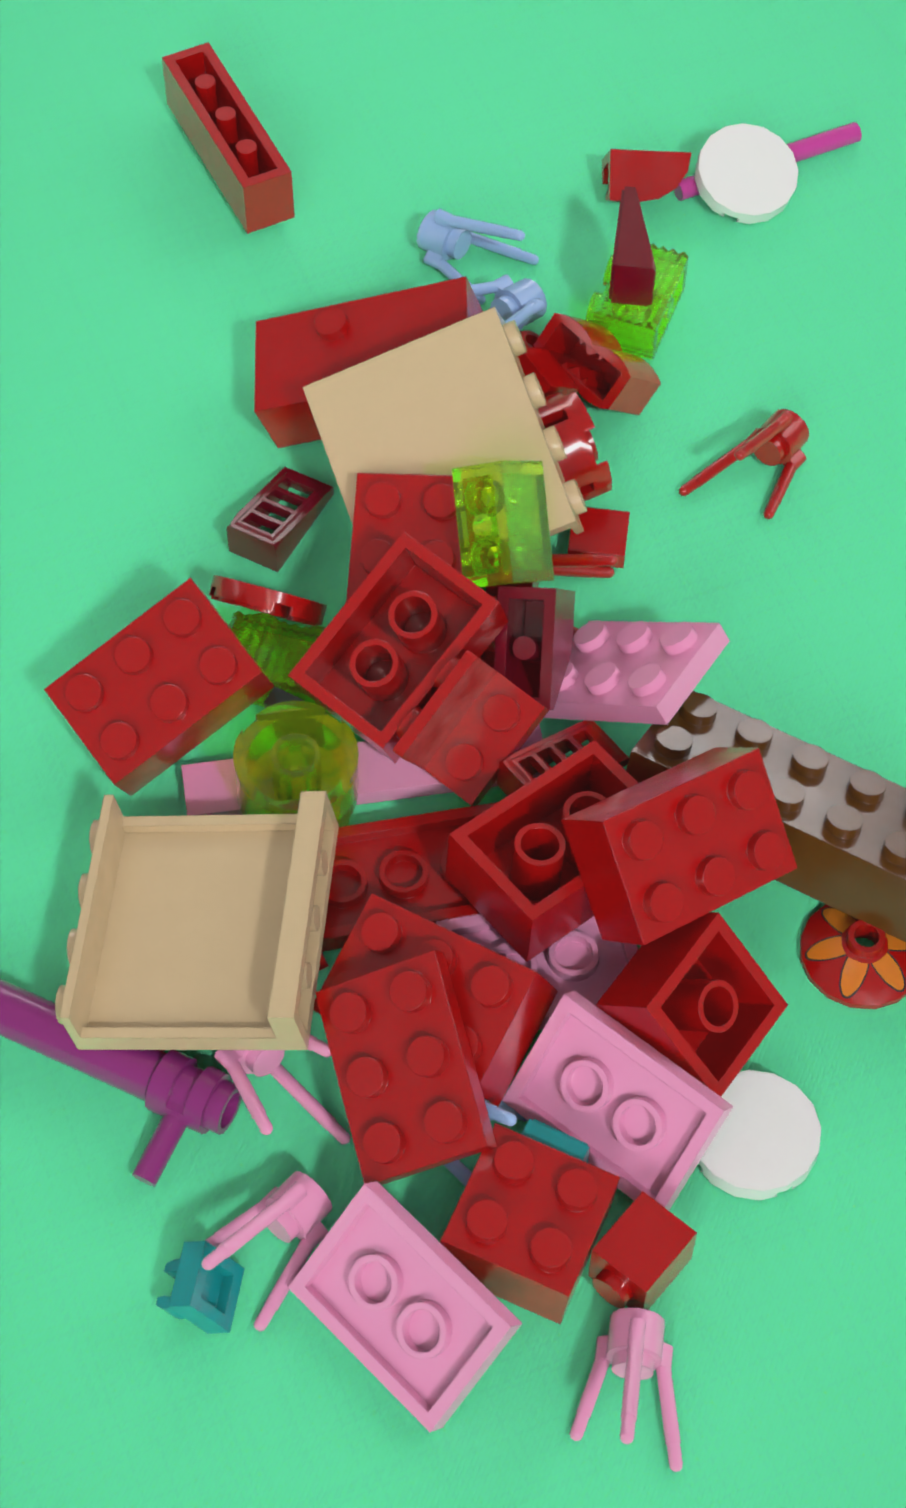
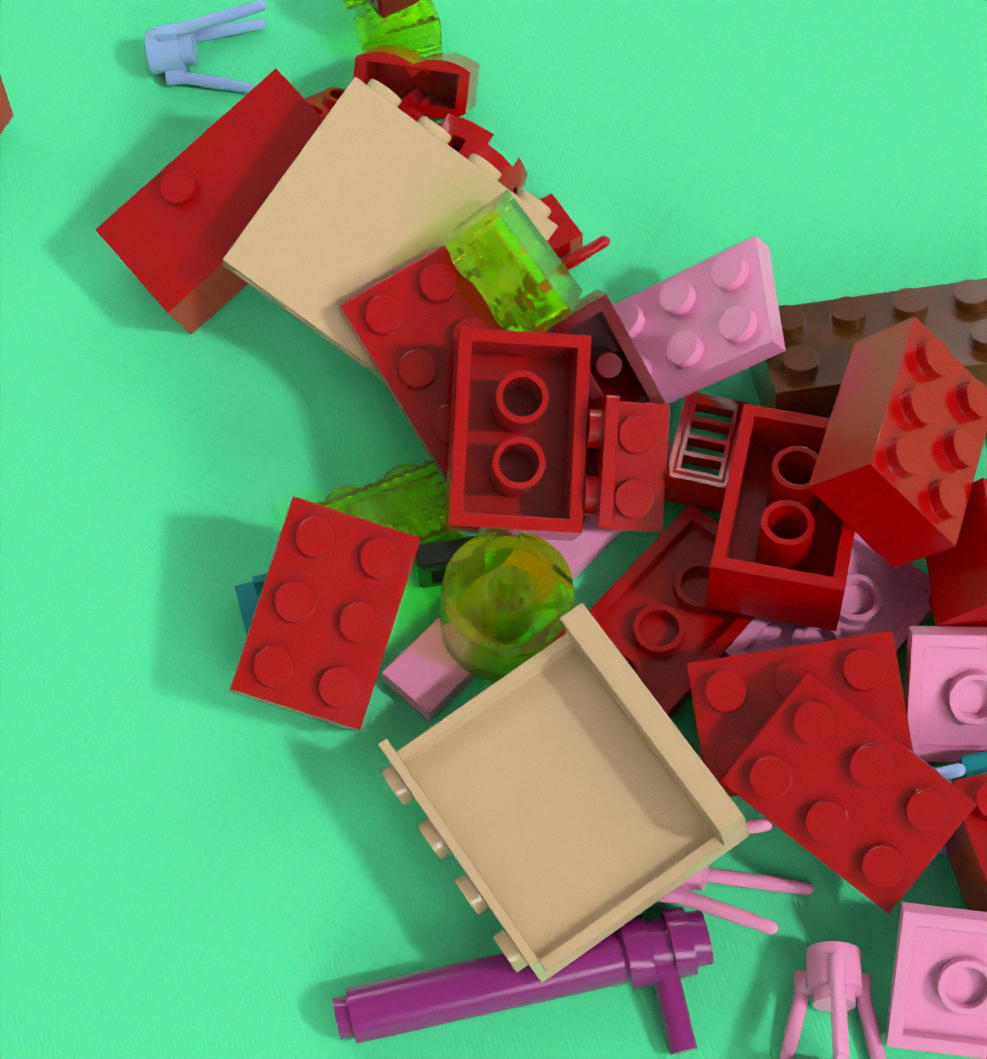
camera: 35 degrees left, 5 degrees up
red tile [209,575,327,627] -> none
slope [227,467,334,572] -> none
light blue plant [471,274,547,331] -> none
red plant [679,409,809,519] -> none

